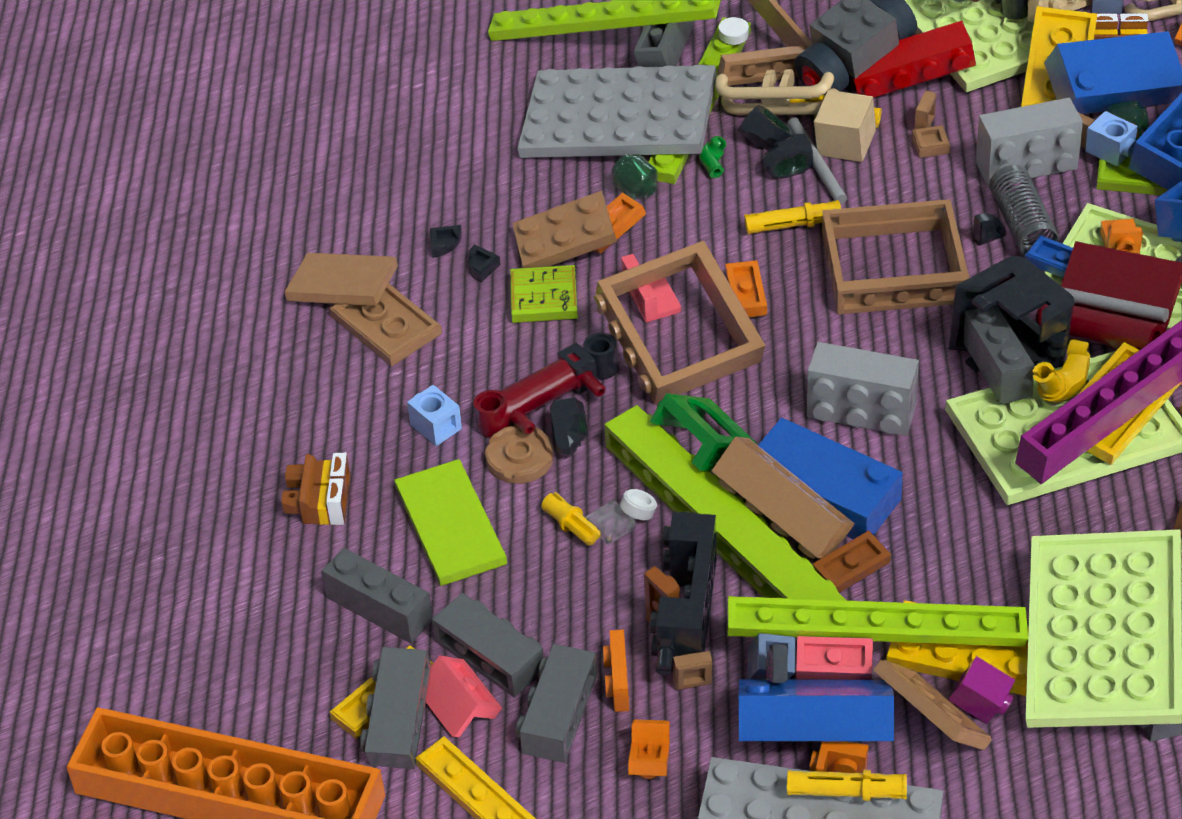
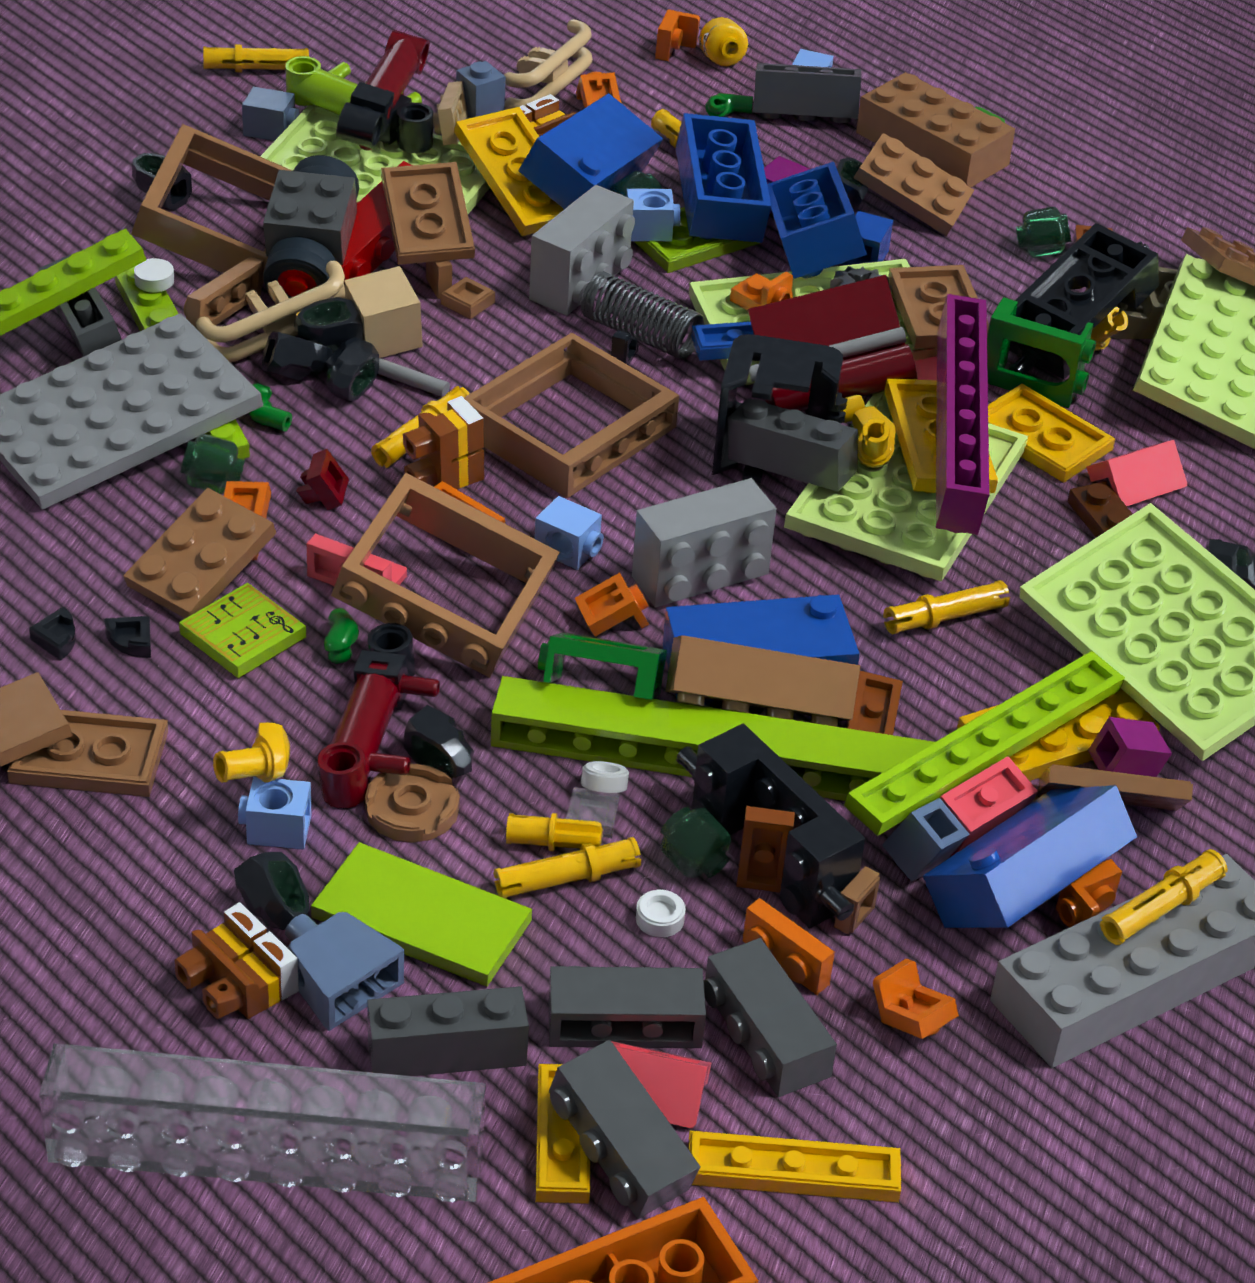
camera: 50 degrees left, 5 degrees down
black tile [765,644,788,683] -> none
none -> clear brick [39,1043,486,1202]
none -> yellow arm [213,722,290,783]
none -> black rock [234,852,309,930]
none -> sand blue torso [285,912,404,1031]
none -> black rock [294,297,363,347]
none -> dark red tile [296,449,349,510]
none -> green arm [324,608,359,664]
none -> medium nougat tile [381,162,475,265]
none -> dark orange hips [403,396,484,489]
none -> yellow pin [493,837,641,899]
none -> light blue brick [535,496,604,570]
none -> orange bracket [574,572,649,637]
none -> white tile [636,890,686,937]
none -> clear green head [660,806,731,878]
none -> yellow pin [883,580,1010,635]

